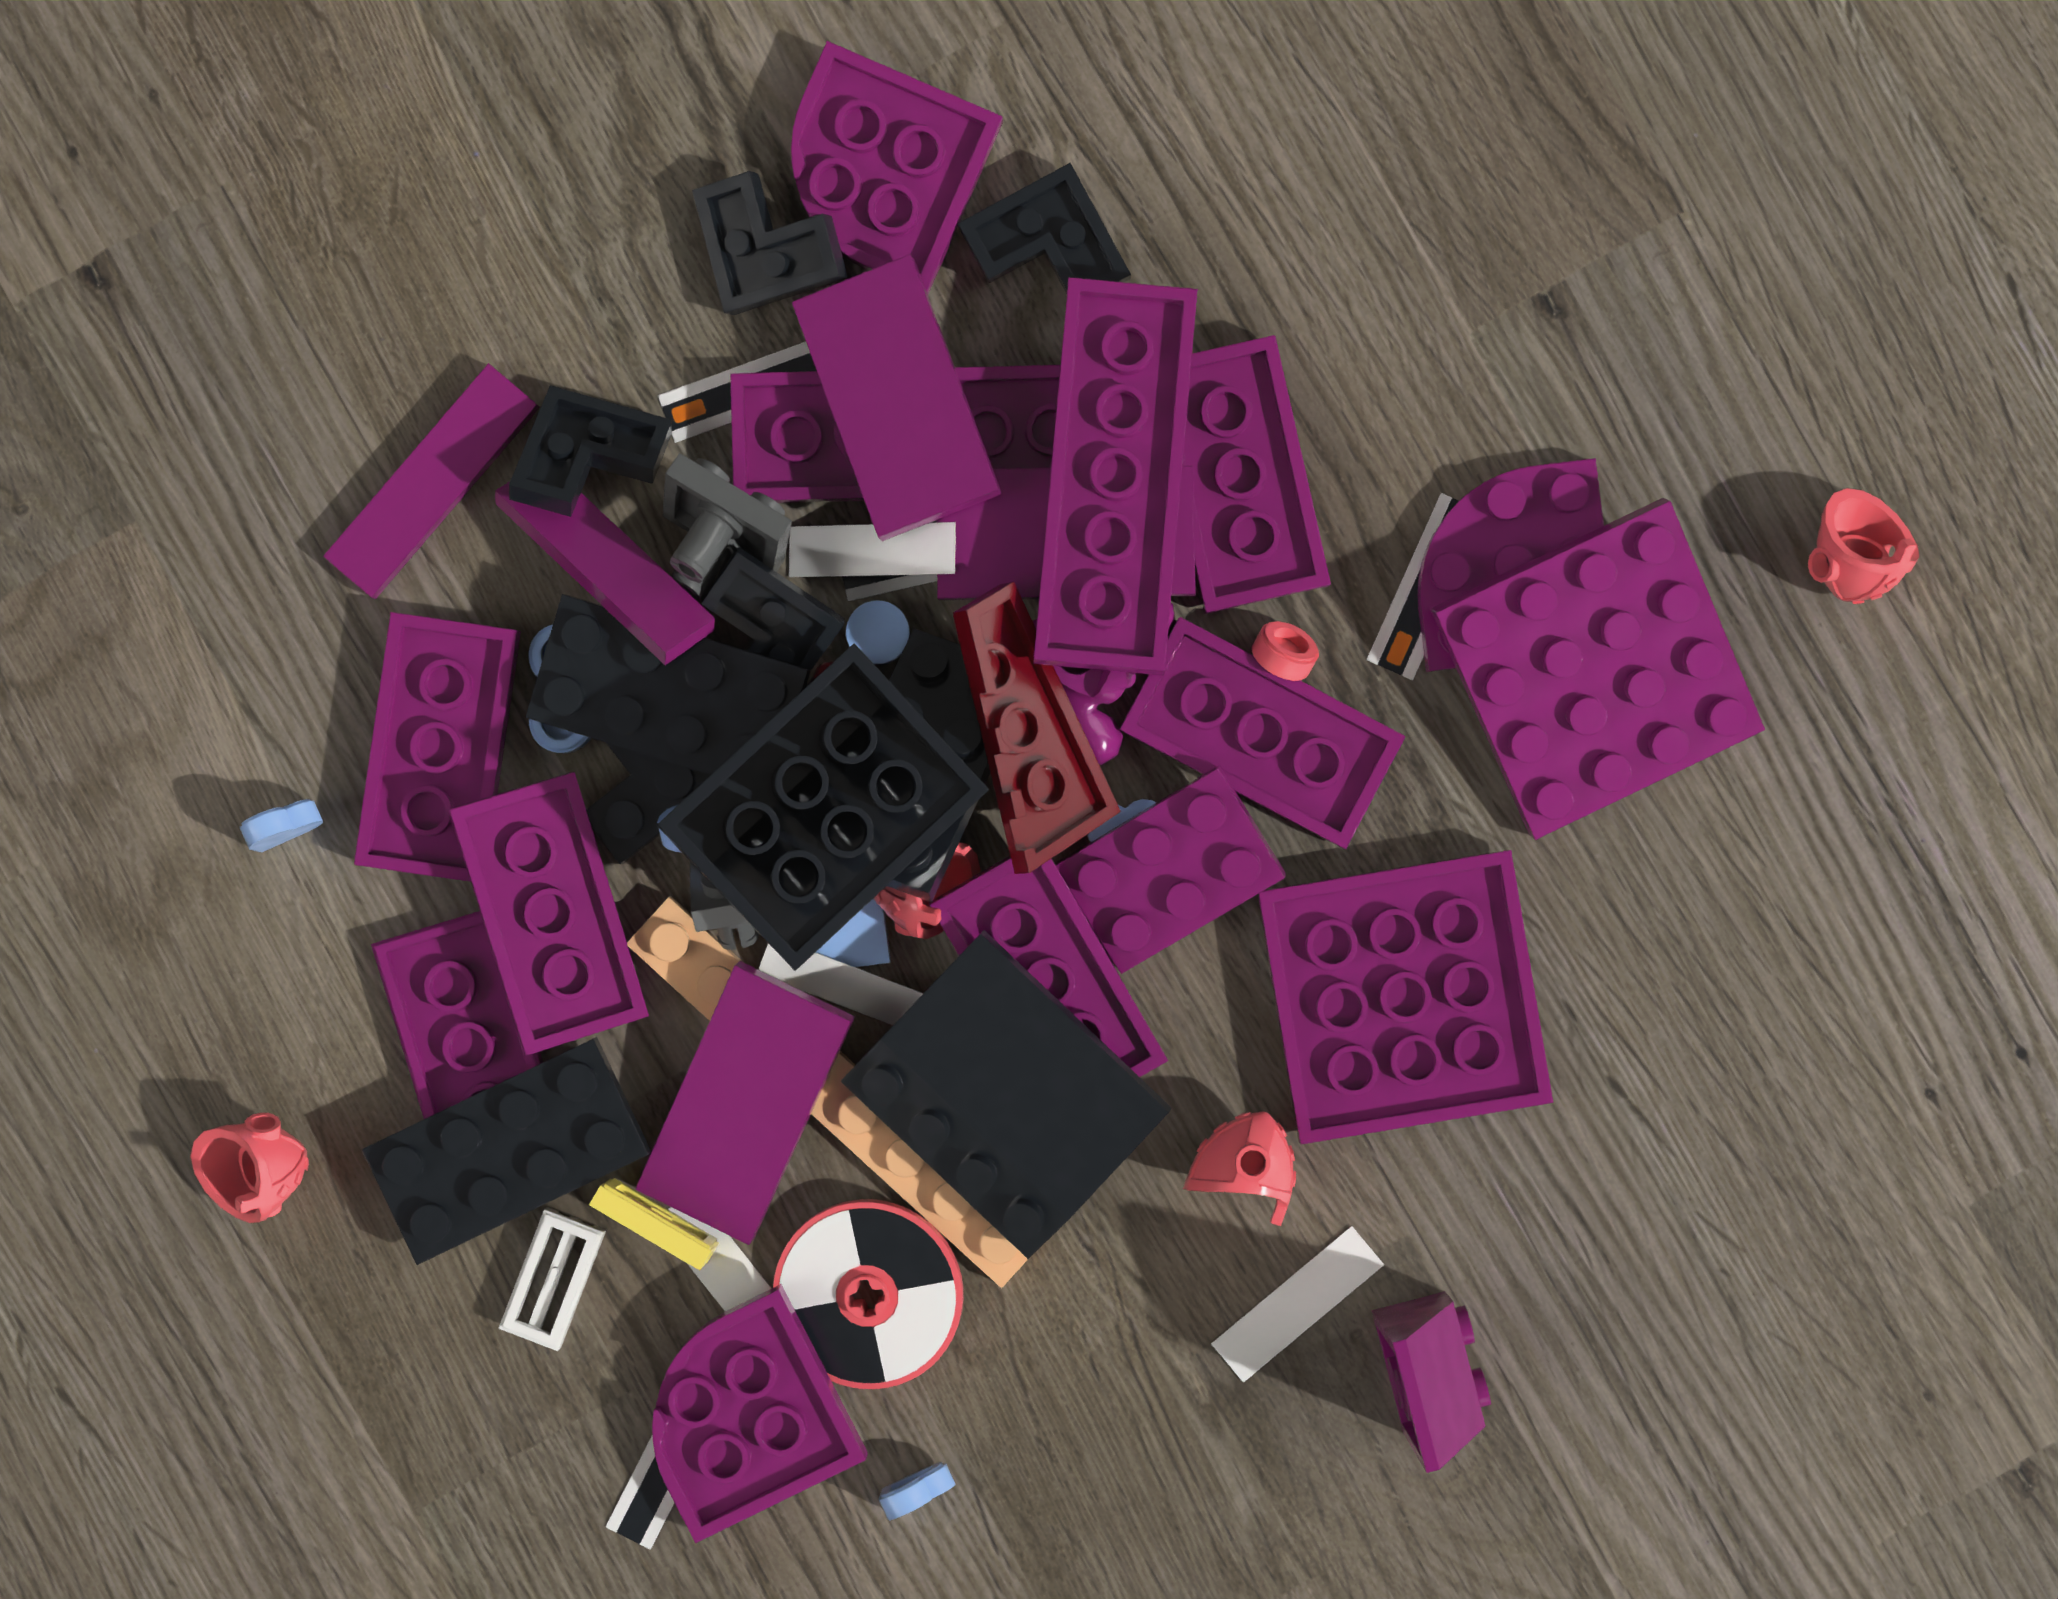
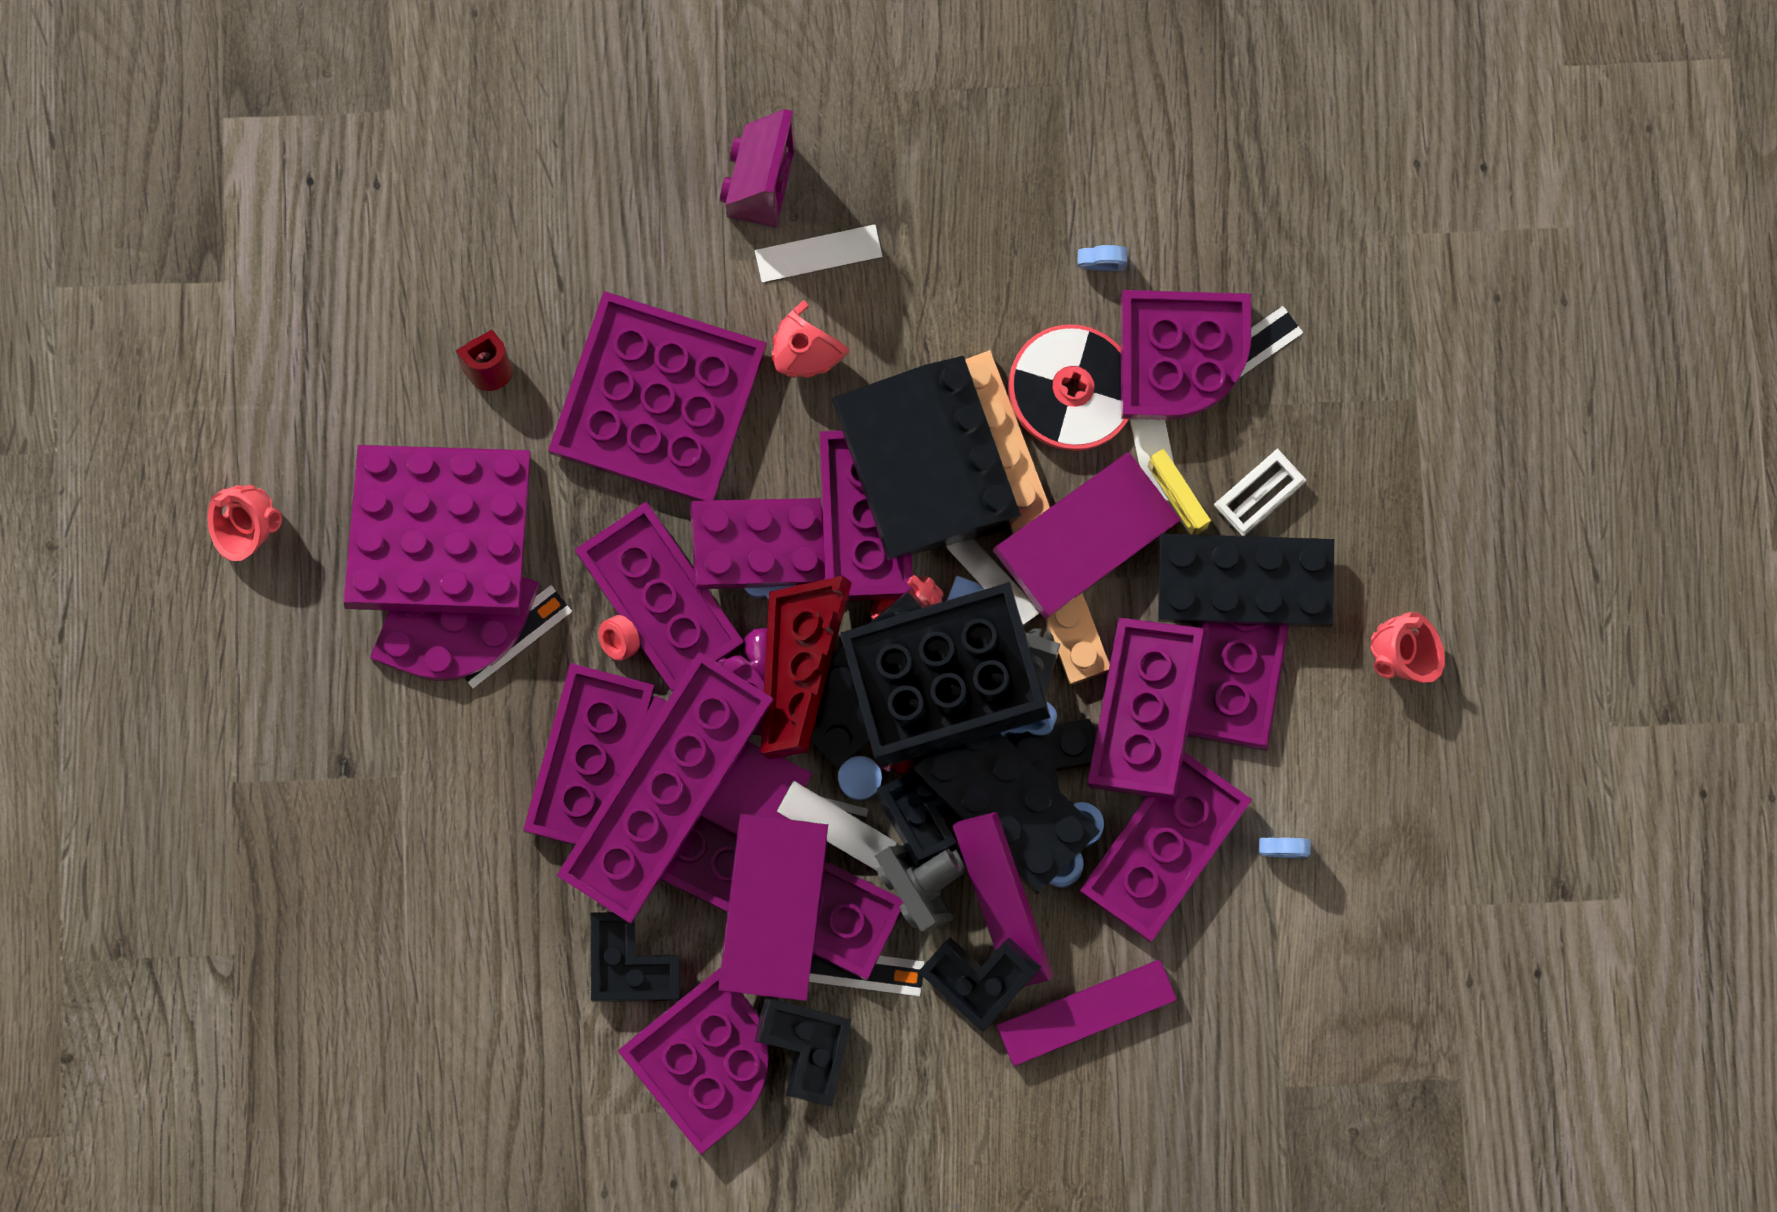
camera: 155 degrees left, 10 degrees down
none -> dark red plate [455,329,513,391]

